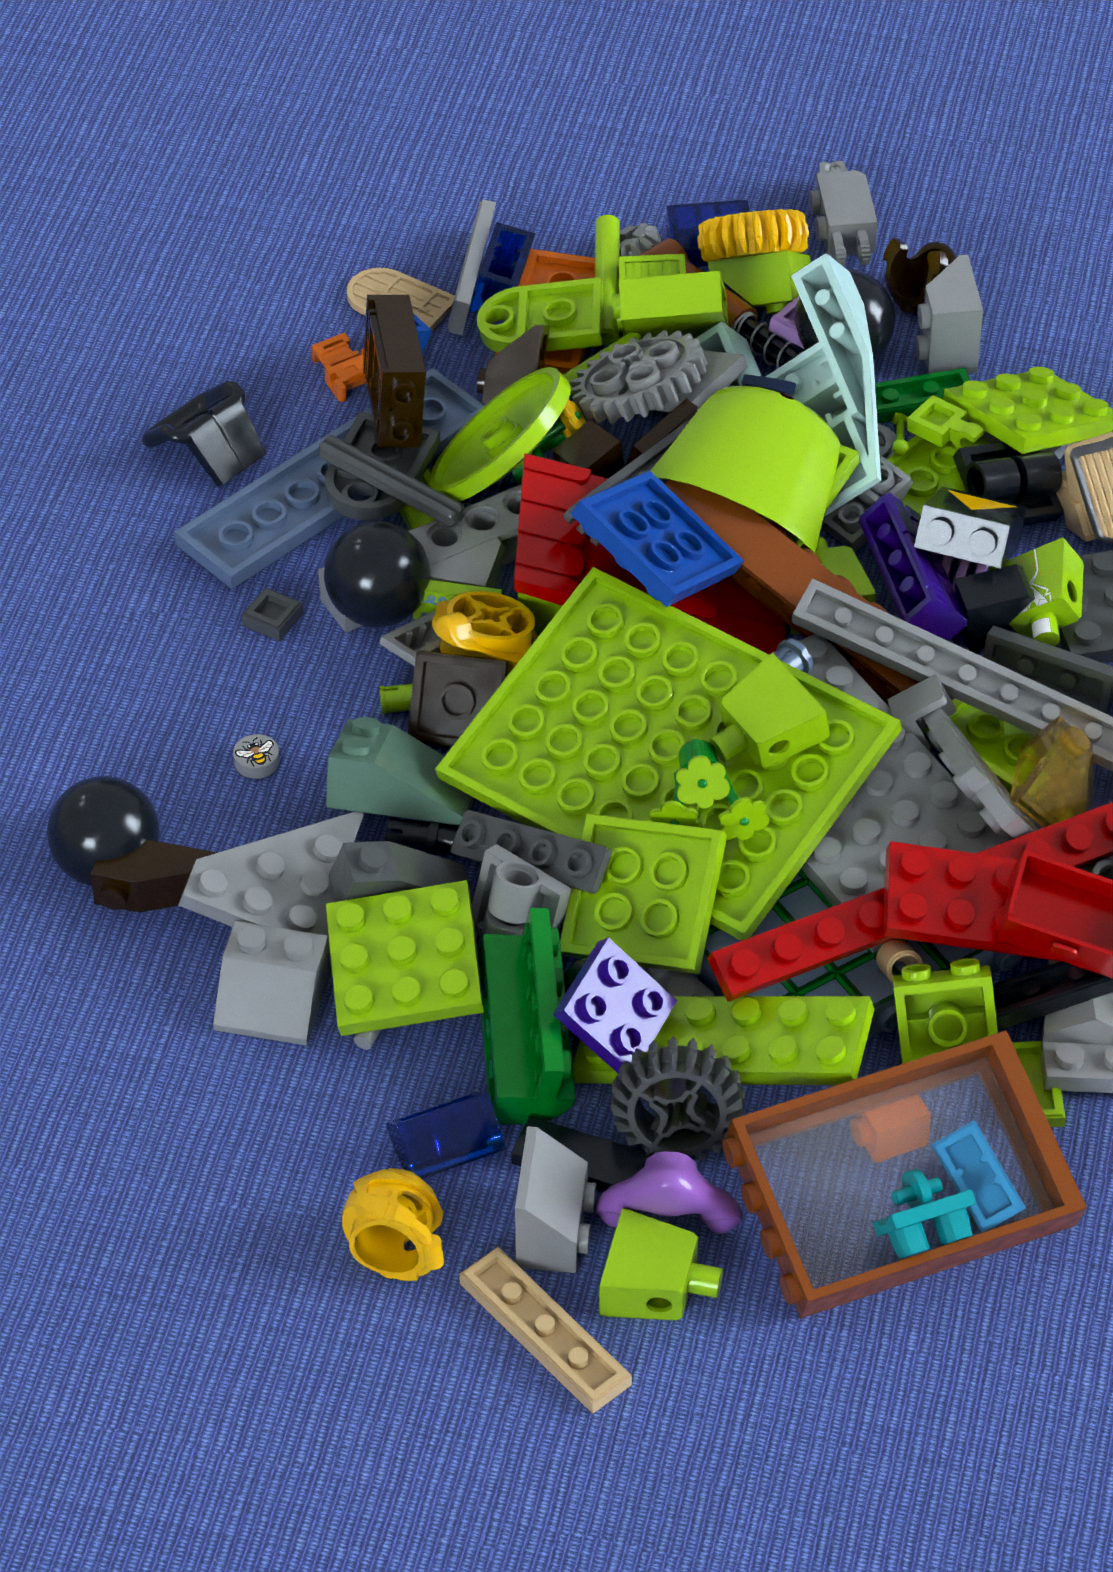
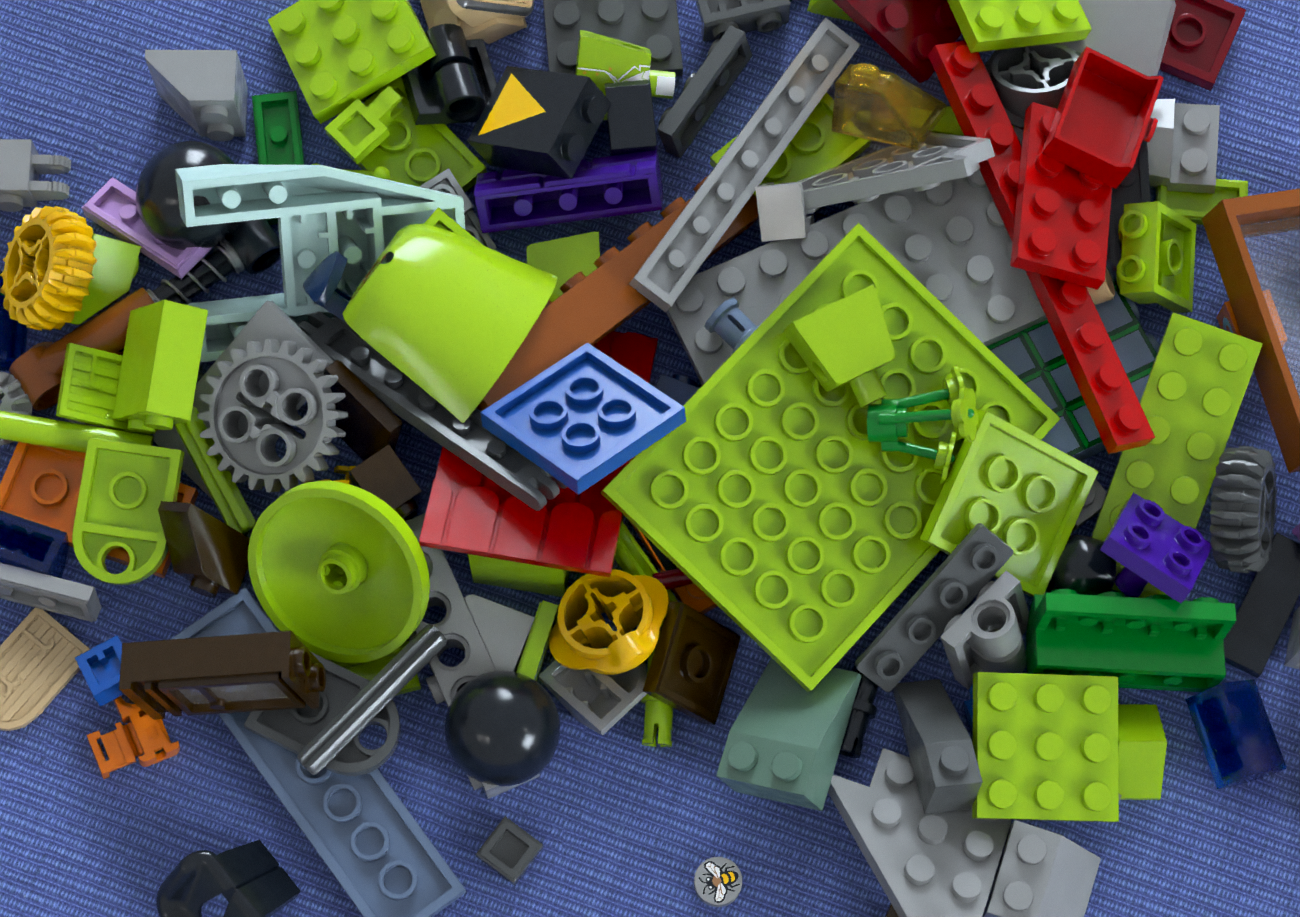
camera: 85 degrees left, 25 degrees up
dark brown helmet [882,238,958,317] -> none
none -> lime slope [1118,704,1167,800]

